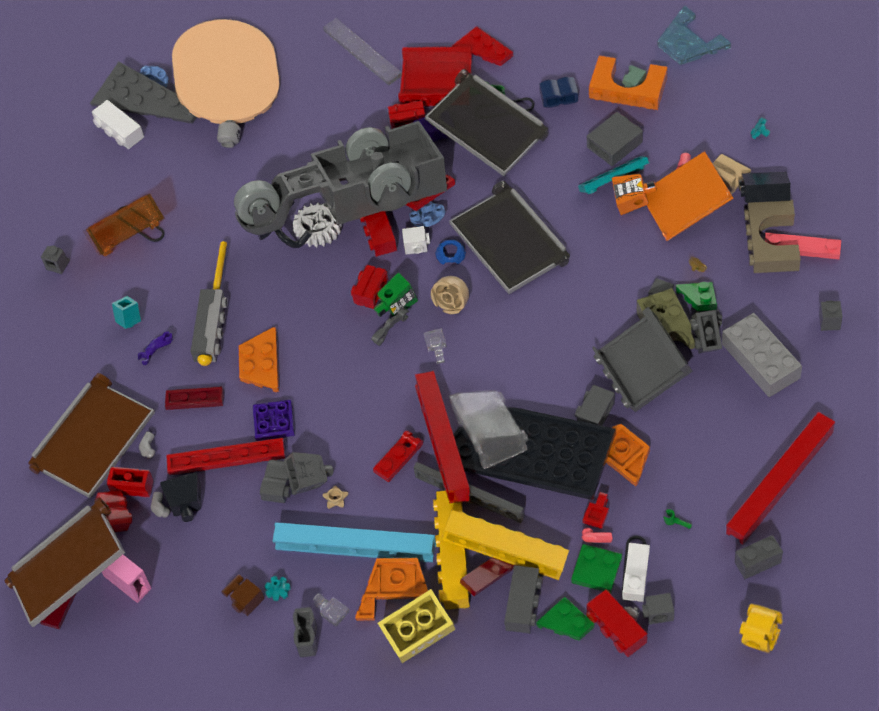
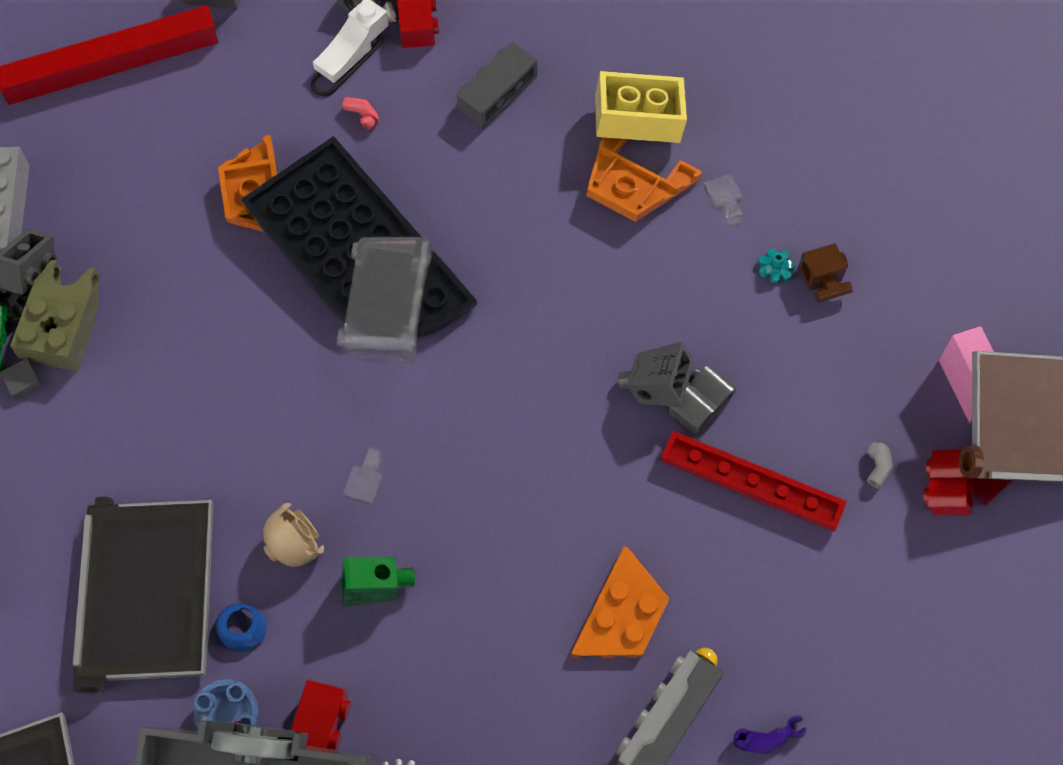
camera: 155 degrees left, 10 degrees up
reddish brown door [28,373,155,498] -> none
red brick [107,467,154,497] -> none
light grey arm [139,432,155,459] -> none
black torso [160,472,201,522] -> none
dark red tile [165,386,224,410] -> none
dark purple tile [253,400,295,441] -> none
medium azure tile [273,522,436,562] -> none
dark grey brick [293,607,318,657] -> none
tan plate [323,486,348,509] -> none
red brick [351,265,388,309] -> none
dark grey piece [371,307,410,346] -> none
red plate [373,430,423,483] -> none
white brick [402,226,430,254] -> none
dark grey tile [413,462,524,523] -> none
red tile [415,371,470,504] -> none
yellow brick [433,491,470,610] -> none
yellow brick [442,510,569,580] -> none
dark red tile [460,557,514,596] -> none
green wing [536,597,594,641] -> none
green plate [571,544,622,593] -> none
dark grey brick [575,385,615,426] -> none
red plate [583,492,609,529] -> none
dark grey panel [592,307,693,412] -> none
green hand [663,509,692,529] -> none

